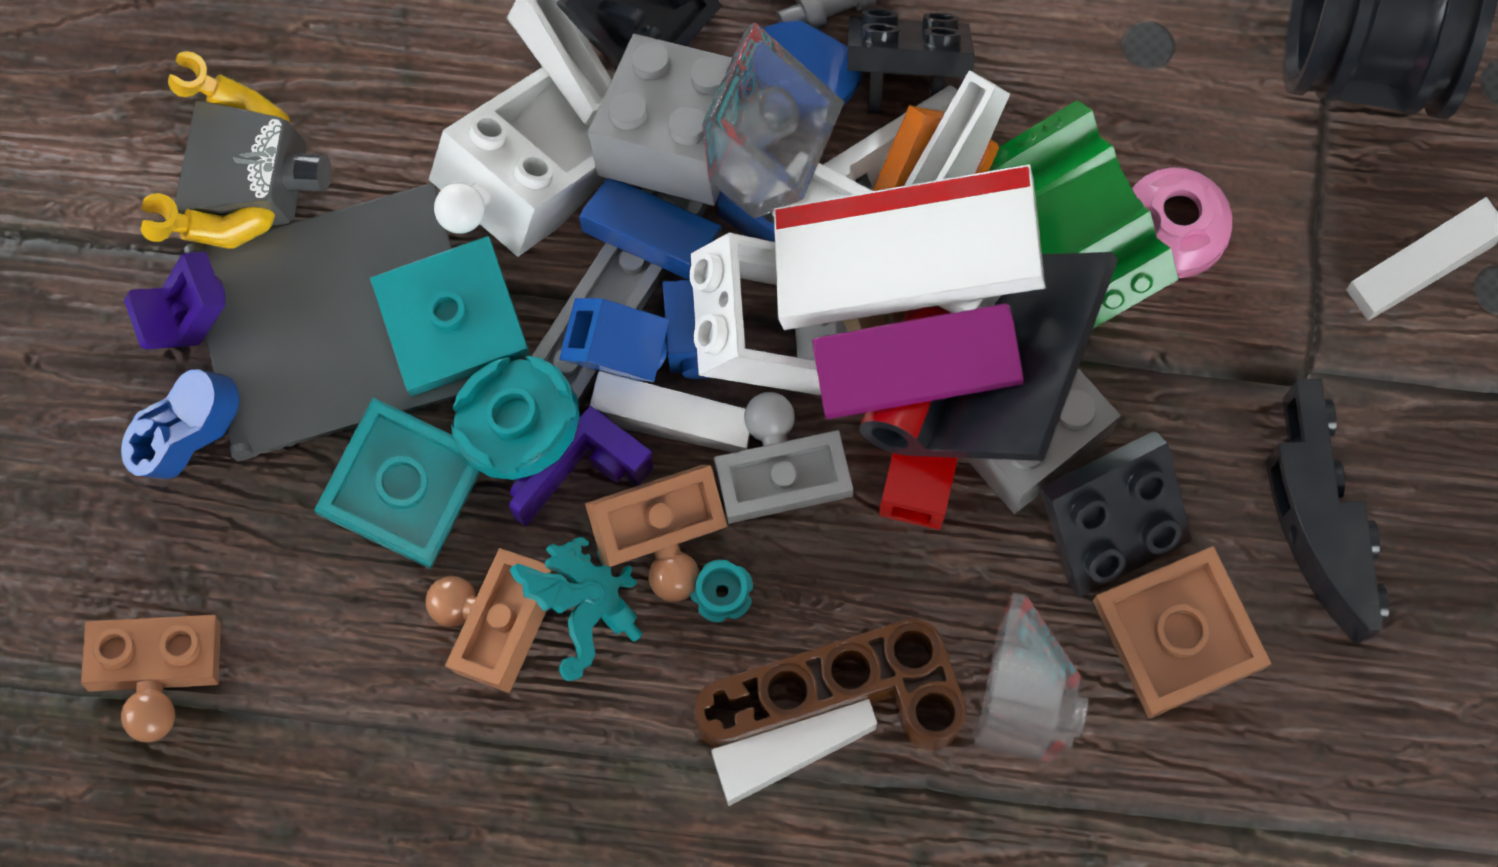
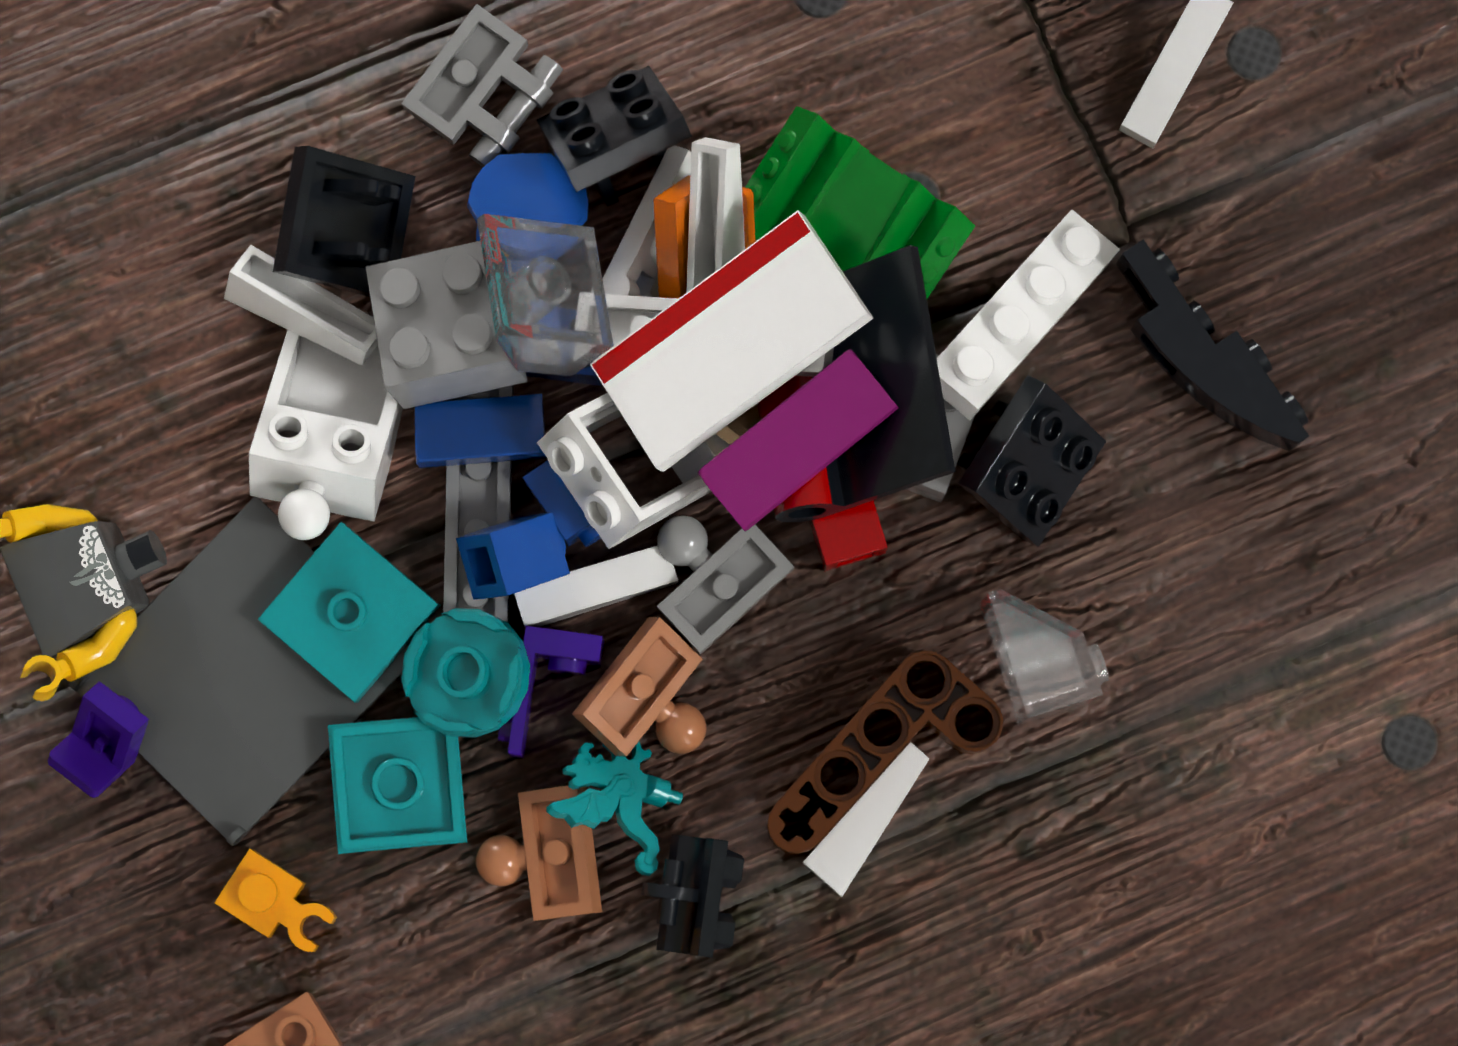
camera: 30 degrees left, 10 degrees up
blue piece [121,369,239,479] -> none
teal plate [690,560,753,623] -> none
nougat plate [1093,546,1272,719] -> none
bright pink piece [1132,168,1232,279] -> none
none -> light orange plate [214,848,337,952]
none -> black hips [641,834,744,958]
none -> white plate [937,209,1120,420]

